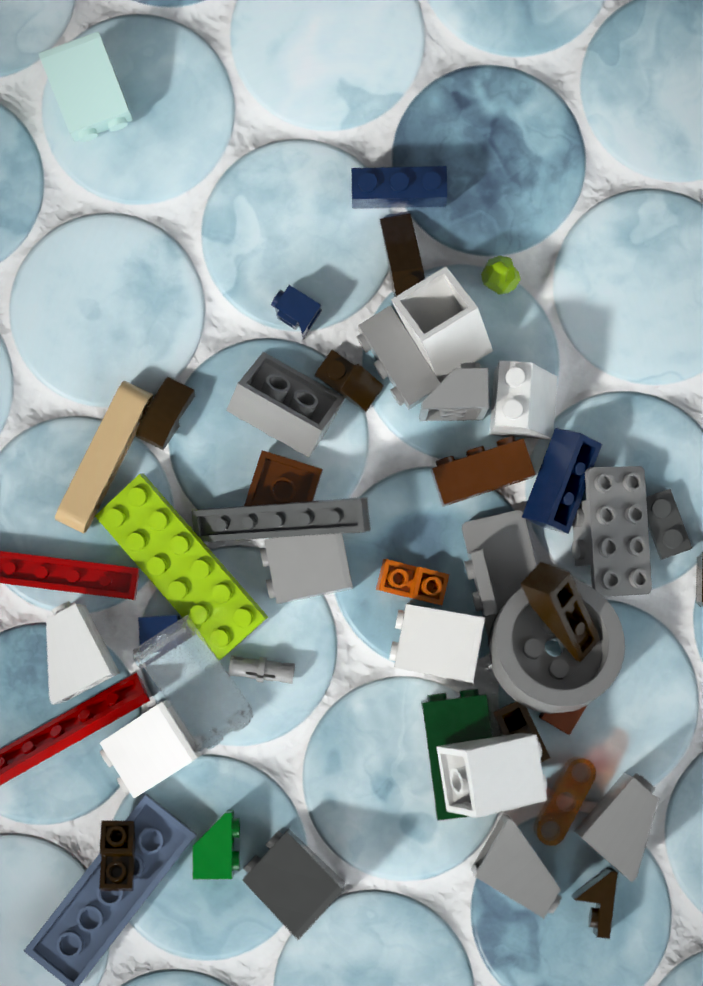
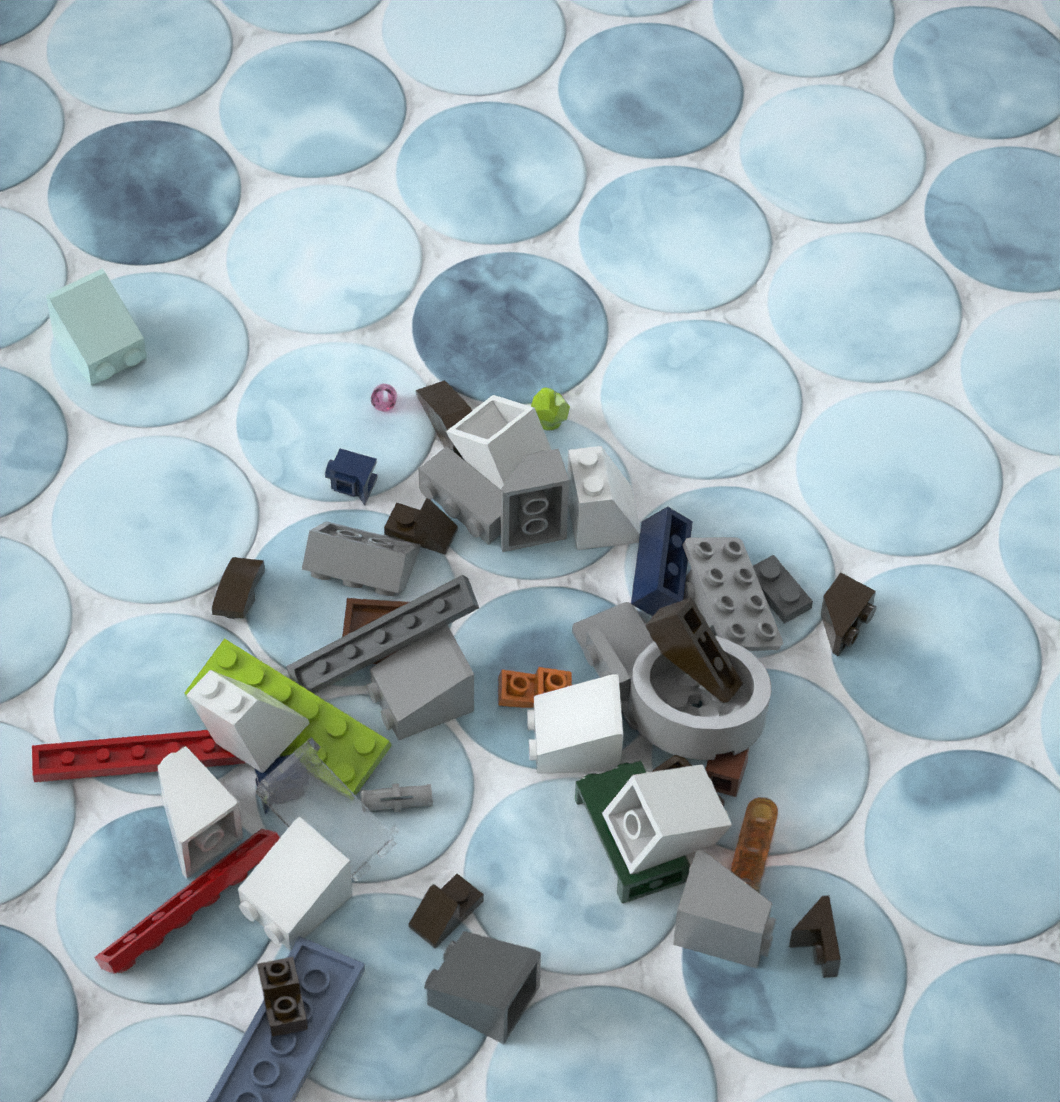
camera: 20 degrees left, 30 degrees down
tan beam [55,381,154,534] -> none
green slope [192,810,240,880] -> none
dark blue brick [351,166,448,209] -> none
reddish brown brick [431,436,536,507] -> none
light grey slope [574,773,659,882] -> none
none -> white slope [186,670,310,773]
none -> clear pink hinge [371,383,398,411]
none -> dark brown slope [408,873,484,948]

